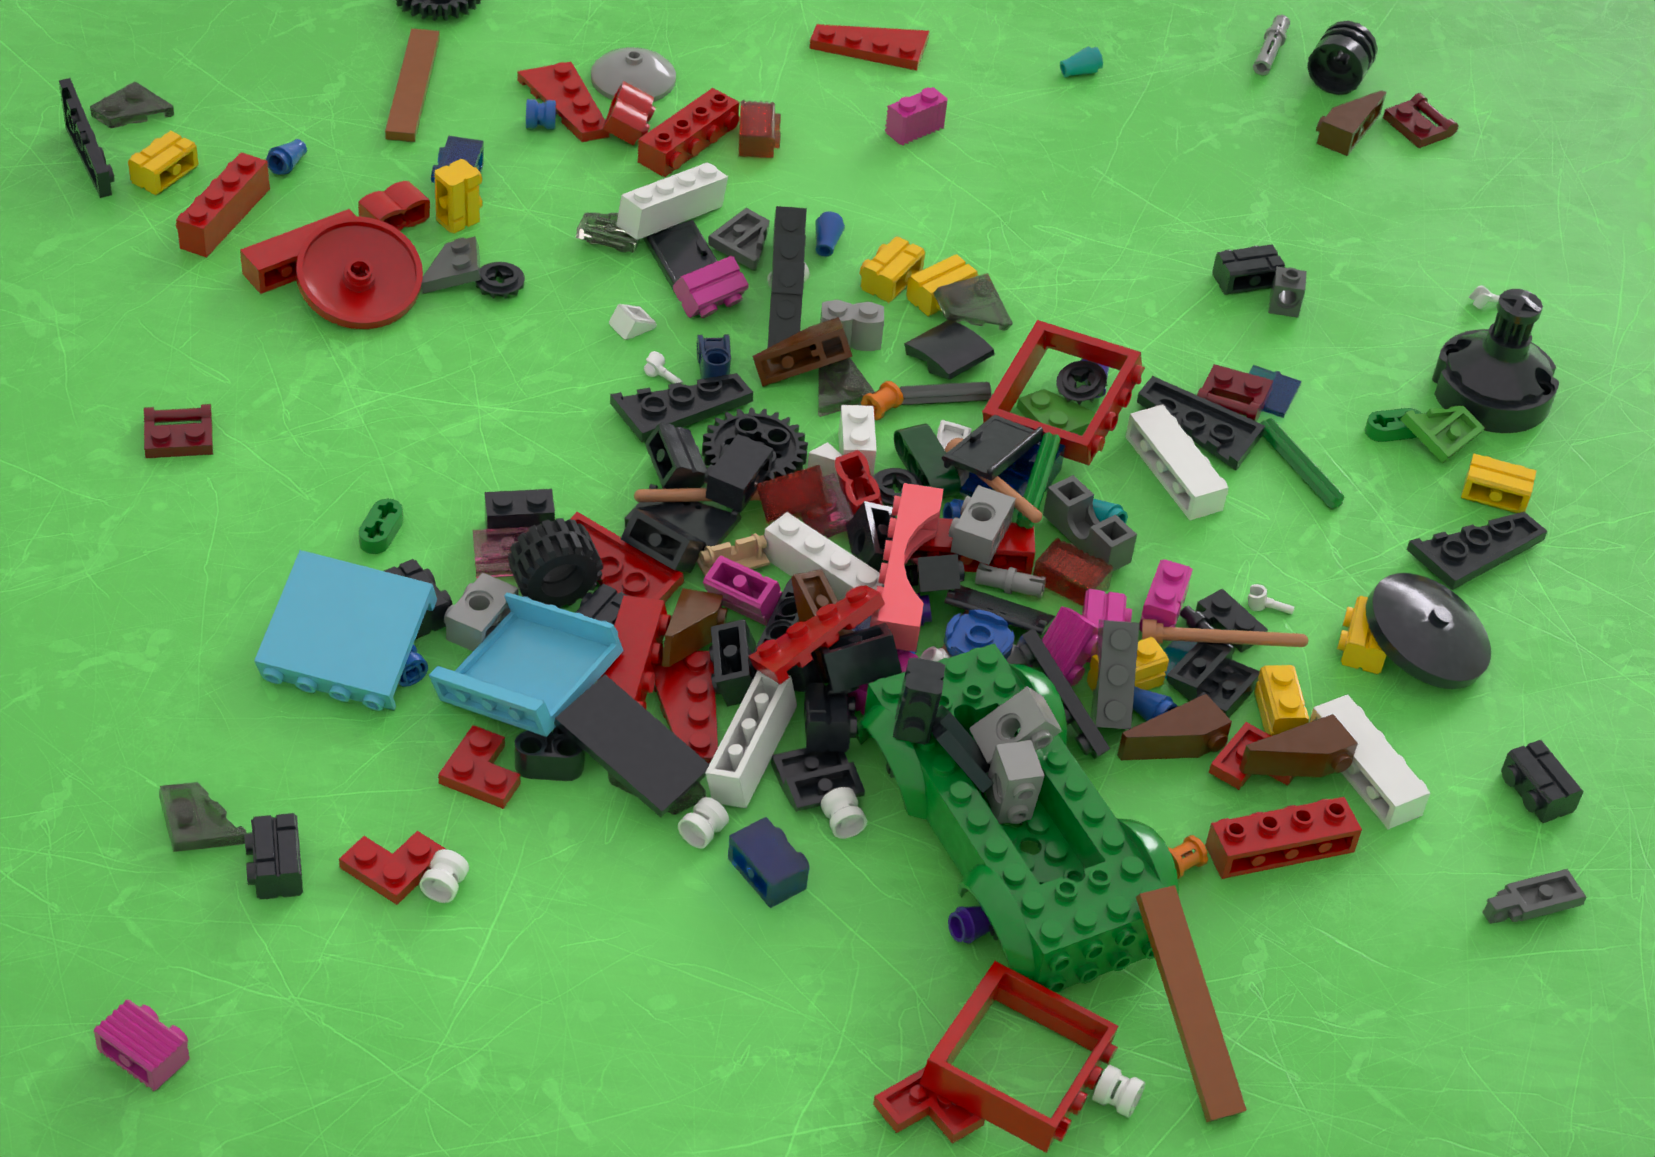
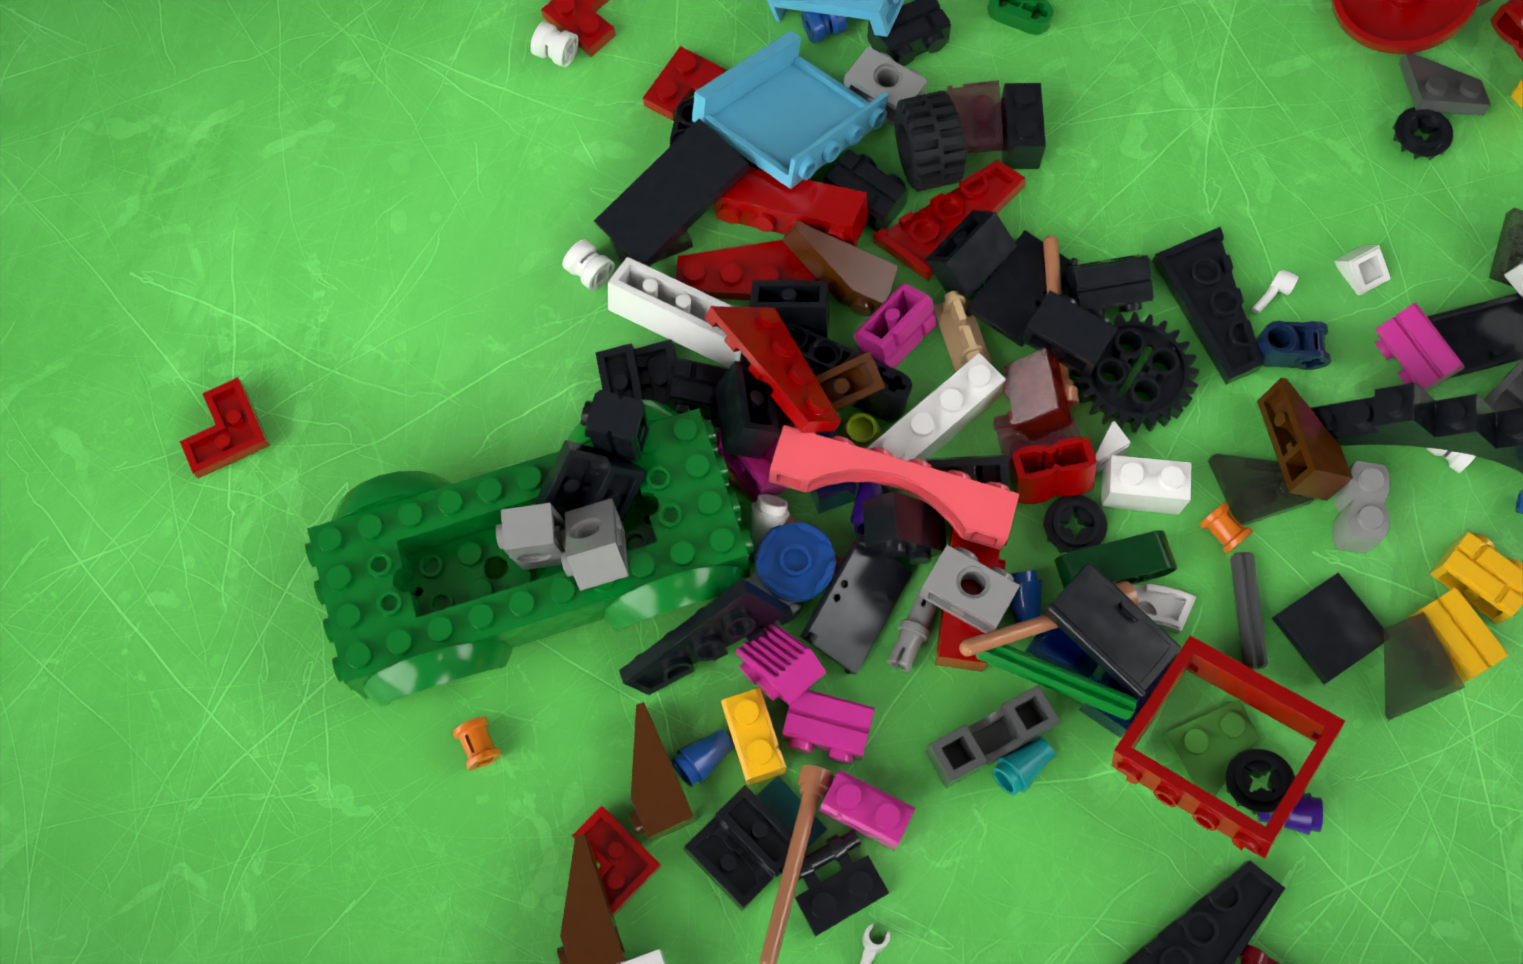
camera: 105 degrees right, 25 degrees up
clear blue brick [728,817,810,908] -> none
white wheel [820,787,867,839] -> none
red window [919,961,1119,1153] -> none
clear red brick [1033,538,1113,606] -> none
dark grey arch [1091,619,1139,729] -> none
white wheel [1092,1065,1145,1118] -> none
white brick [1125,404,1229,520] -> none
dark orange tile [1136,885,1247,1122] -> none
red brick [1205,797,1362,879] -> none
yellow brick [1254,665,1309,736] -> none

